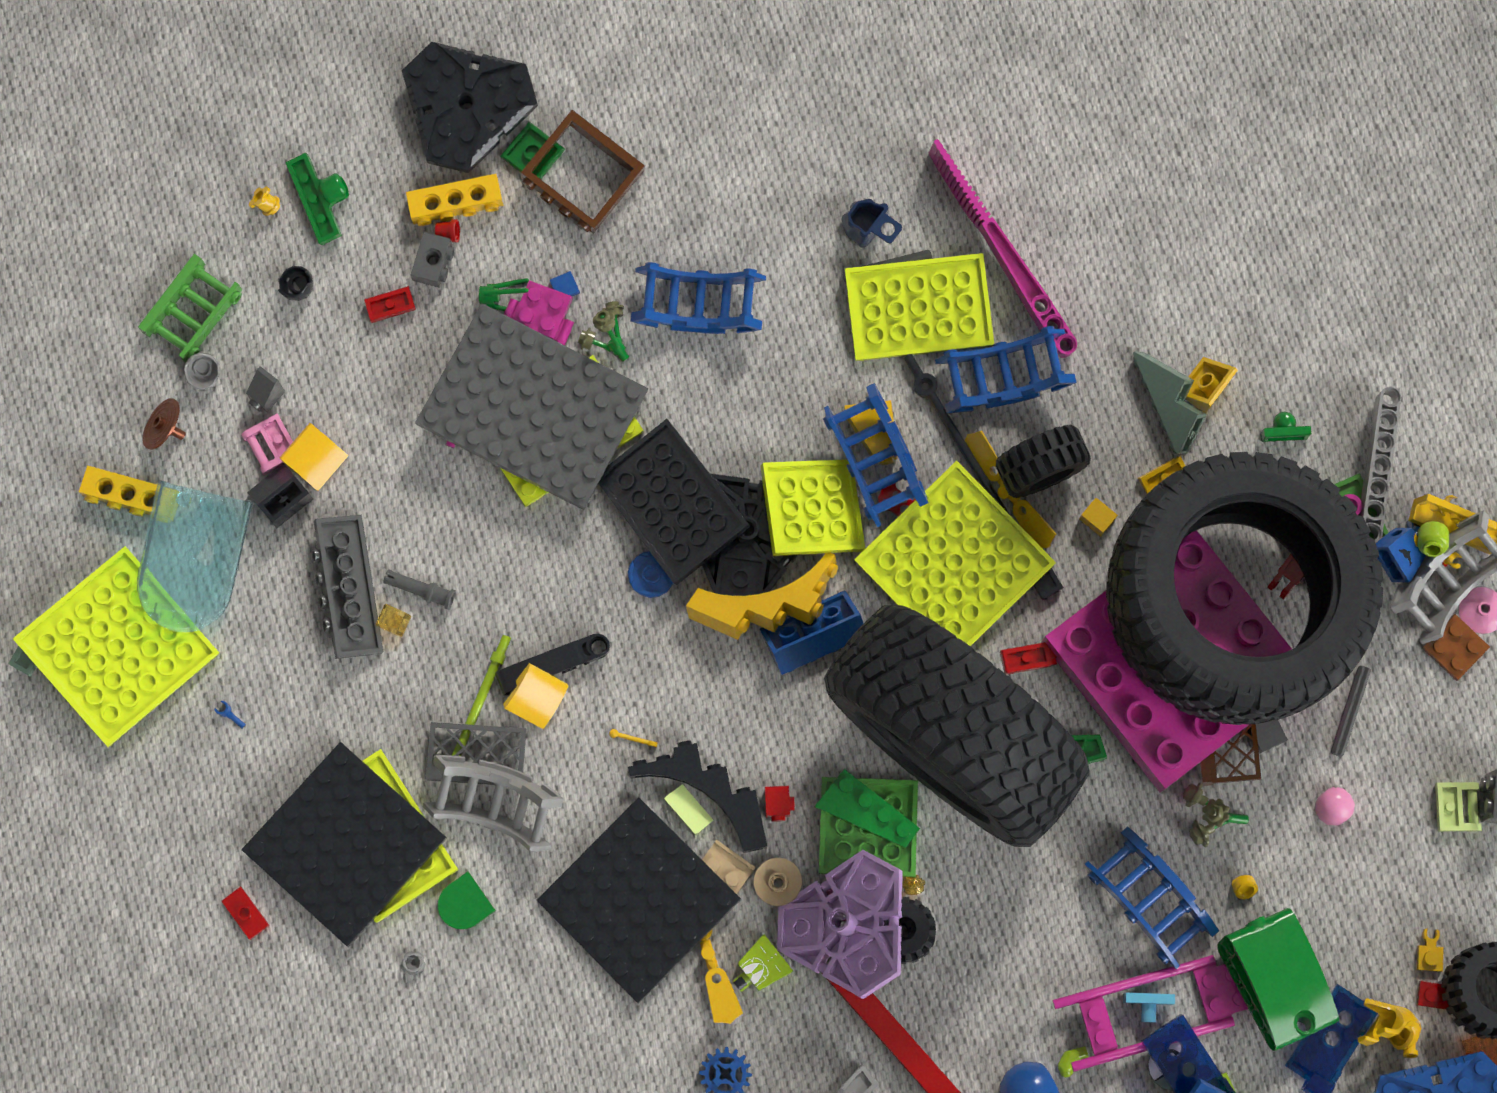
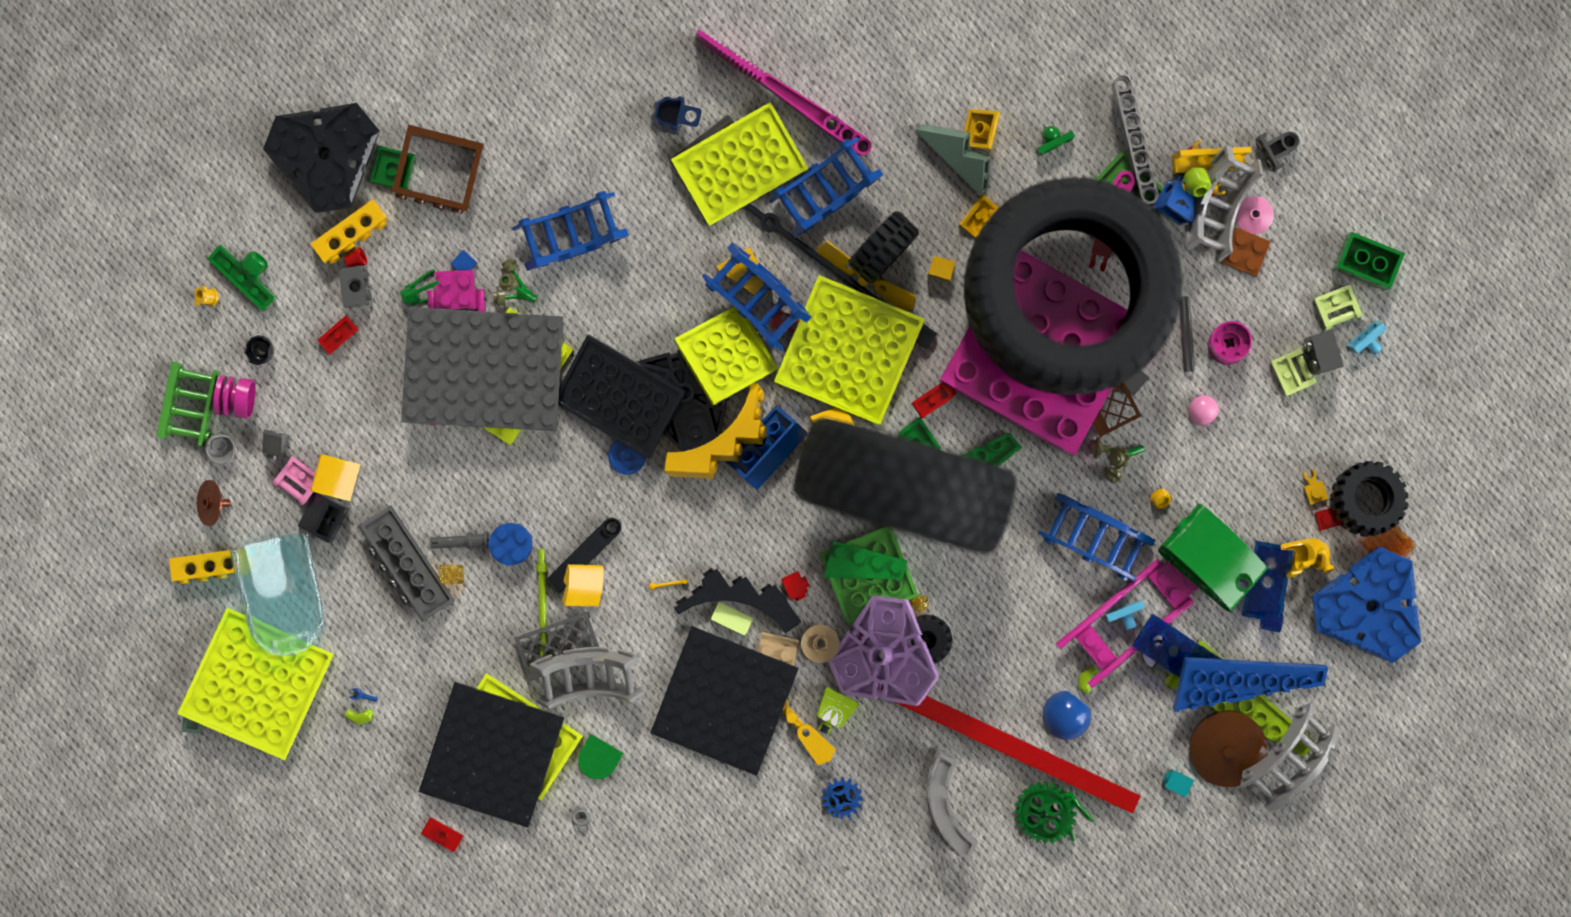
camera: 25 degrees left, 10 degrees up
none -> dark pink wheel [213,375,256,419]
none -> lime arm [344,708,374,725]
none -> blue wheel [489,523,533,565]
none -> dark pink wheel [1208,321,1252,365]

